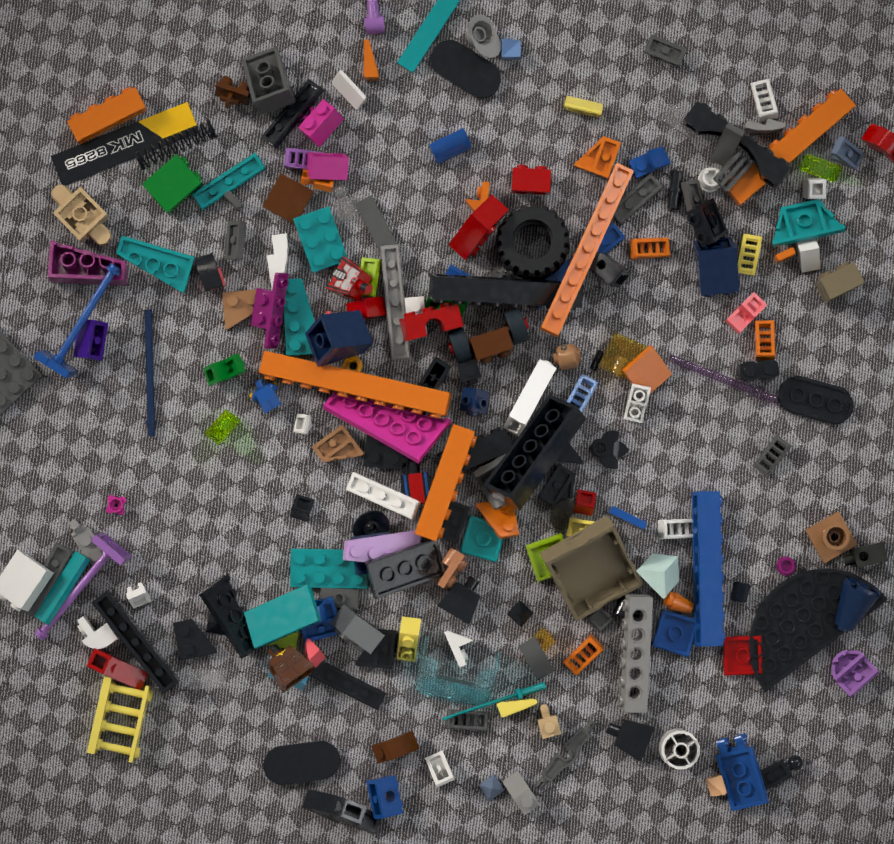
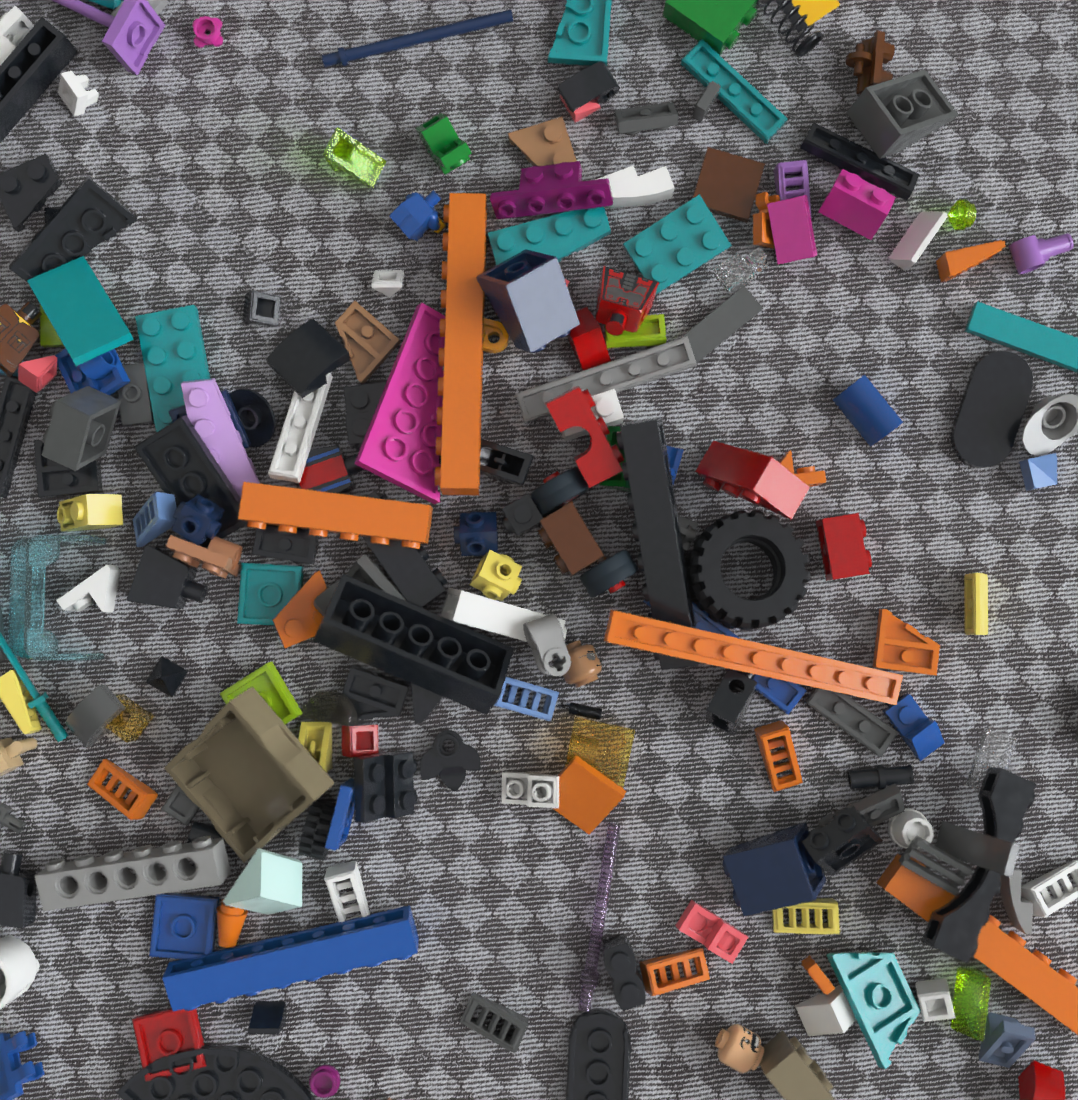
camera: 80 degrees right, 0 degrees up
none -> medium blue slope [133,492,177,547]
none -> dark blue brick [172,494,225,546]
none -> black slope [266,318,350,398]
none -> black tyre [299,799,336,860]
none -> black plate [354,750,418,823]
none -> light yellow brick [470,550,522,601]
none -> light grey piece [523,613,571,676]
none -> light nougat head [715,1024,764,1073]
none -> clear neon green plate [949,199,976,230]

